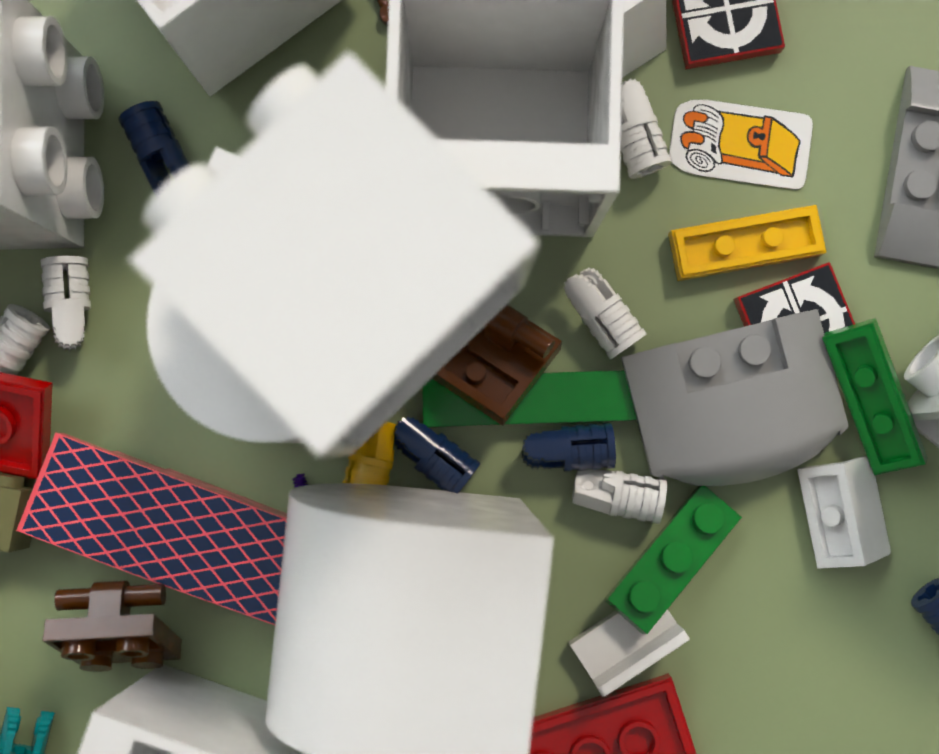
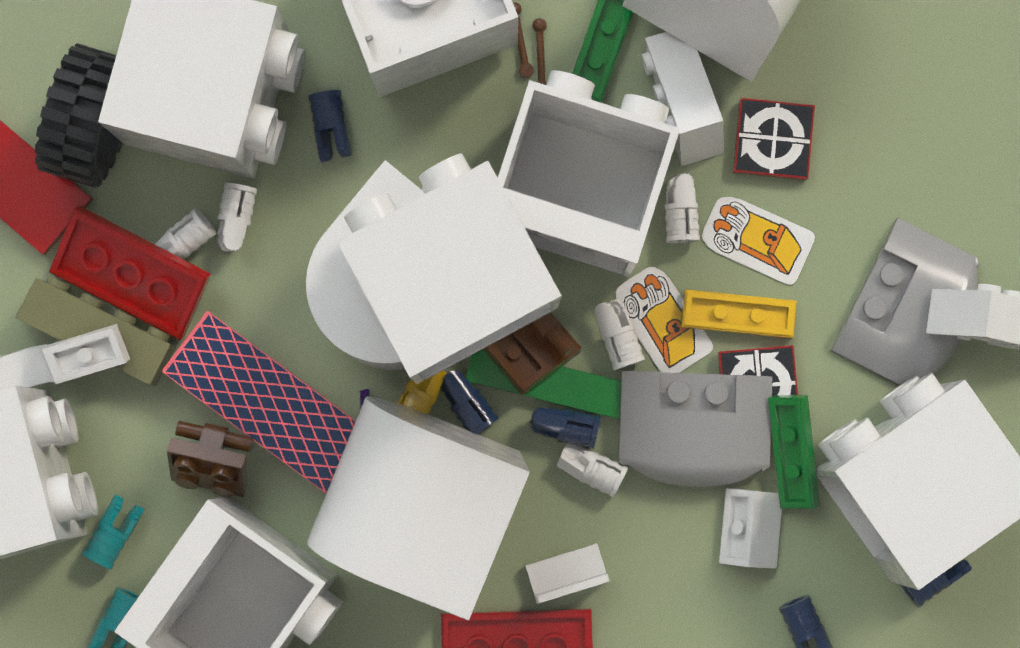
camera: 15 degrees right, 0 degrees up
green plate [604,486,742,634] -> none
none -> sticker [616,267,713,373]

